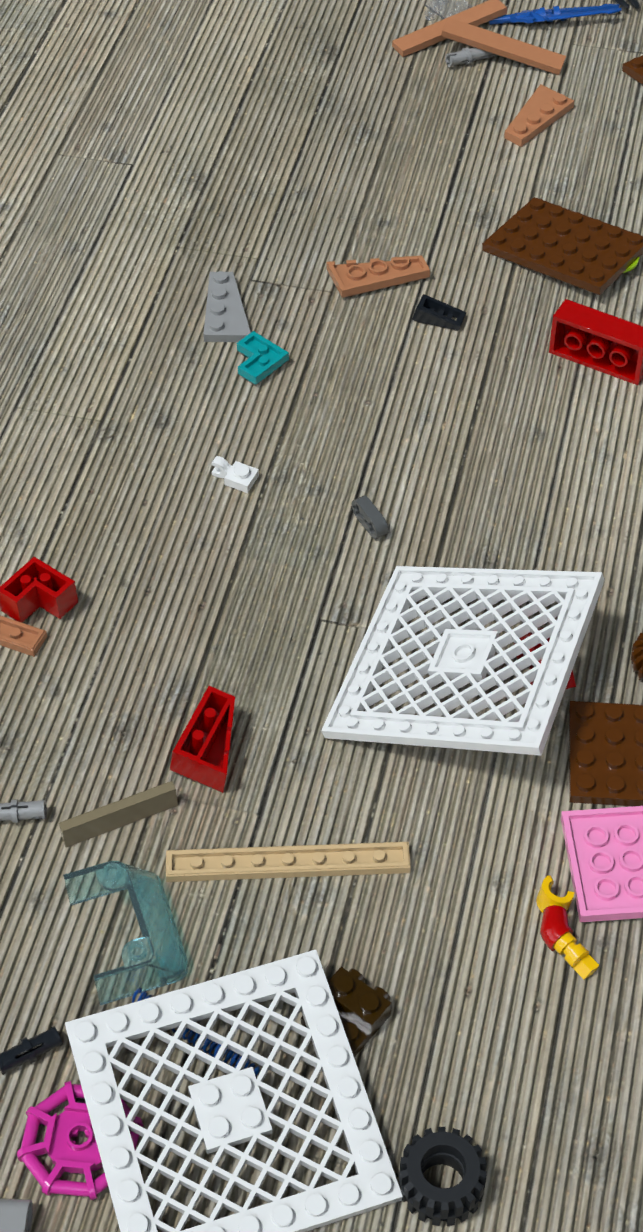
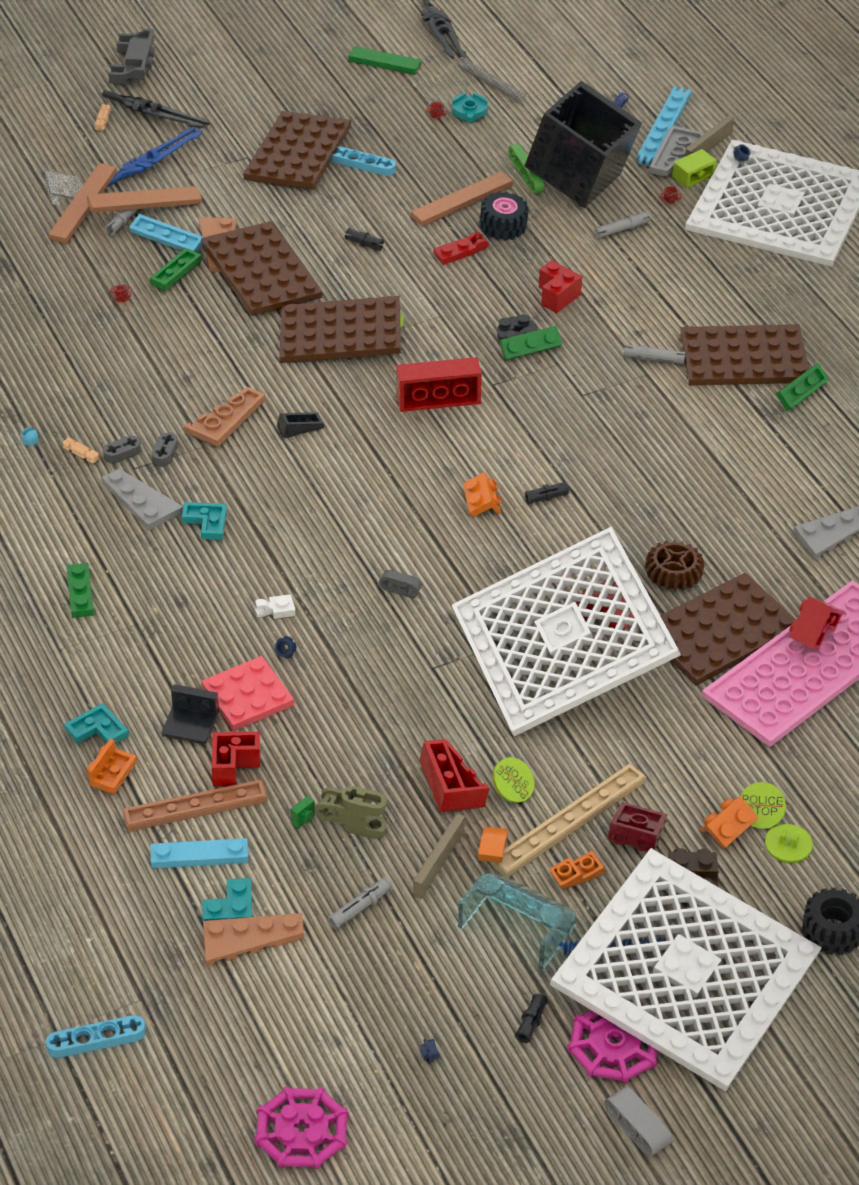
camera: 40 degrees left, 5 degrees down
yellow piece [536,875,600,979] -> none
none -> medium azure hinge [21,427,39,446]
none -> light nougat axle [63,437,99,464]
none -> green plate [66,563,94,618]
none -> dark grey beam [103,436,141,463]
none -> clear red plate [110,284,132,302]
none -> medium azure plate [129,214,203,252]
none -> green plate [150,248,202,291]
none -> dark grey beam [152,433,178,467]
none -> black bracket [162,684,219,744]
none -> reddish brown plate [201,221,323,316]
none -> coral plate [201,656,294,731]
none -> dark blue plate [275,636,297,658]
none -> green plate [290,796,315,829]
none -> olive piece [315,786,387,839]
none -> orange bracket [463,472,502,517]
none -> orange slope [478,826,508,863]
none -> lime piece [493,757,535,803]
none -> black pin [525,481,569,504]
none -> orange slope [549,851,605,889]
none -> dark red plate [607,802,668,851]
none -> orange bracket [700,796,759,849]
none -> lime piece [740,782,786,829]
none -> lime piece [765,824,813,863]

